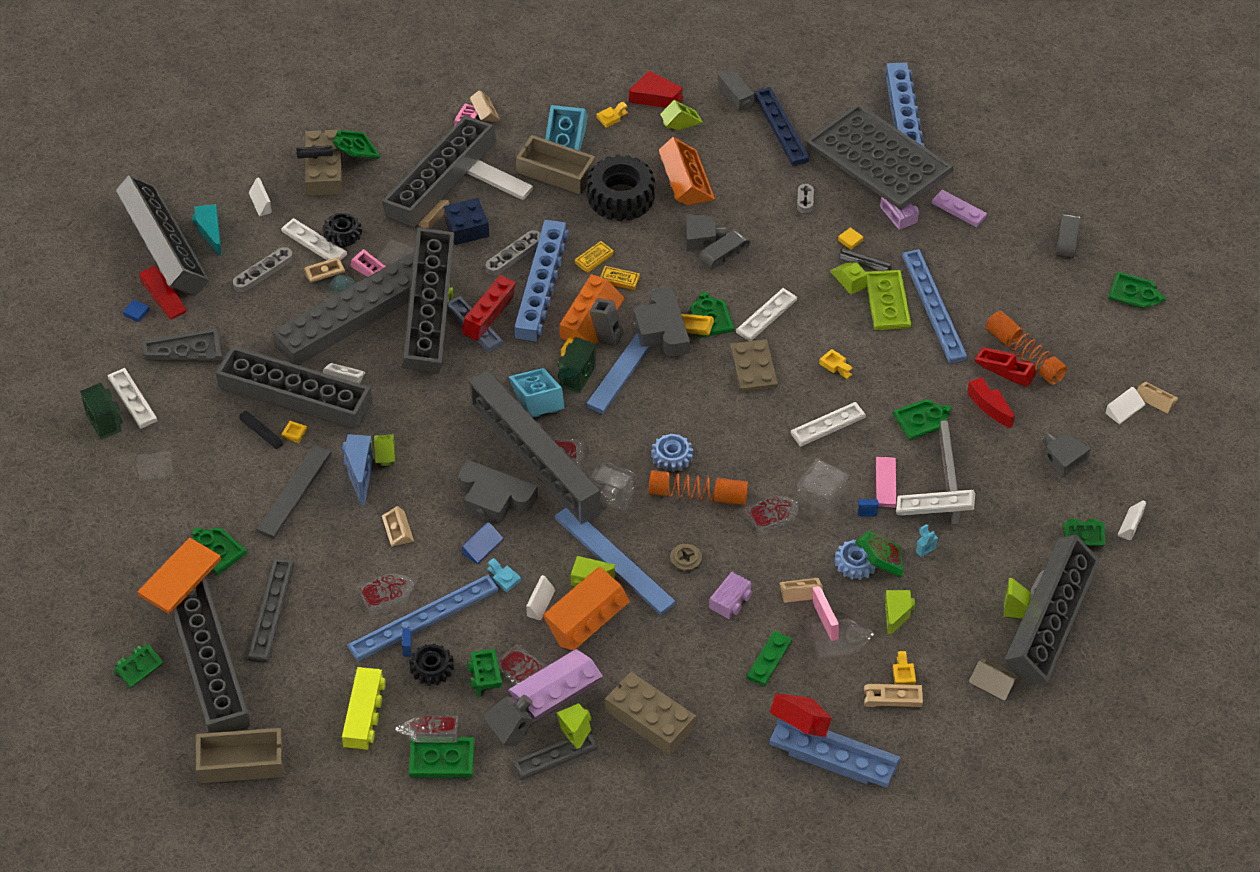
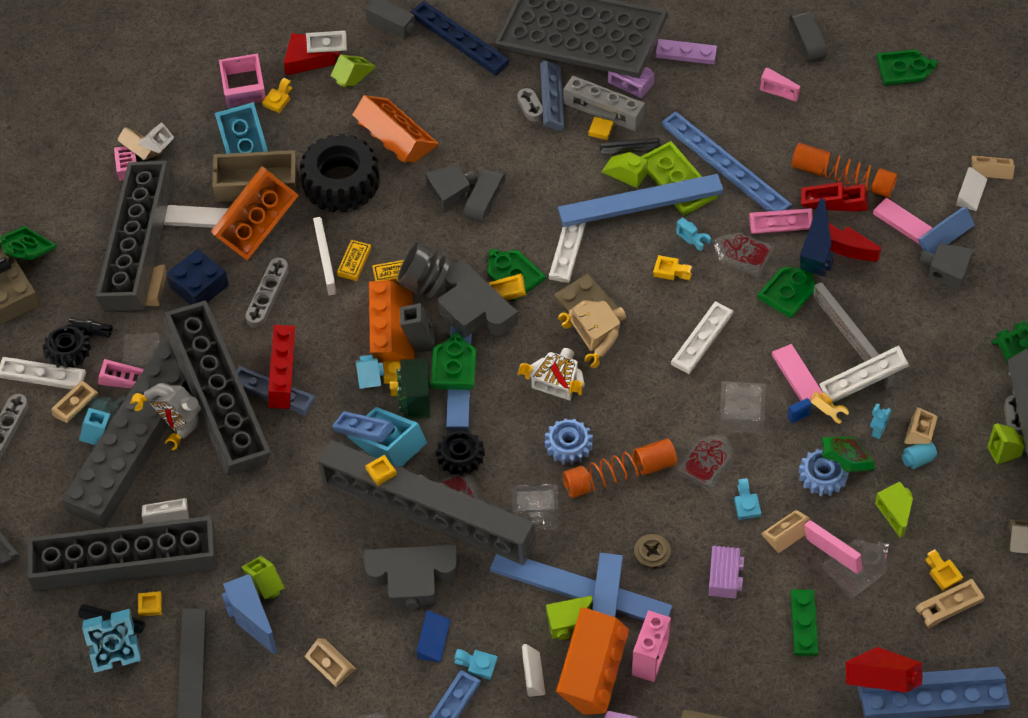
camera: 25 degrees left, 5 degrees up
medium blue brick [514,220,569,342] -> none
none -> black pin [67,317,113,338]
none -> medium azure brick [79,408,110,445]
none -> medium azure brick [82,609,141,673]
none -> light grey torso [130,383,201,450]
none -> white slope [138,122,174,153]
none -> orange slope [211,166,299,261]
none -> bright pink window [219,54,266,108]
none -> white slope [306,31,347,53]
none -> white tile [313,217,336,296]
none -> medium blue tile [332,411,394,443]
none -> medium azure brick [356,355,384,389]
none -> yellow tile [365,455,397,486]
none -> dark grey wheel [397,242,450,298]
none -> green tile [430,331,477,390]
none -> black gear [436,430,485,476]
none -> torso [517,348,585,400]
none -> sand blue tile [540,60,564,131]
none -> medium blue tile [558,174,723,227]
none -> tan torso [558,300,626,368]
none -> light grey brick [563,75,645,131]
none -> medium blue tile [592,553,623,617]
none -> bright pink window [632,610,671,682]
none -> medium azure plate [676,217,711,251]
none -> clear tile [711,231,776,278]
none -> medium azure plate [734,478,761,520]
none -> bright pink tile [749,208,813,234]
none -> bright pink slope [760,68,800,102]
none -> dark blue slope [800,198,834,277]
none -> yellow plate [810,391,849,424]
none -> bright pink tile [873,198,932,245]
none -> medium azure brick [902,442,937,469]
none -> tan slope [904,407,938,444]
none -> medium blue tile [917,207,975,254]

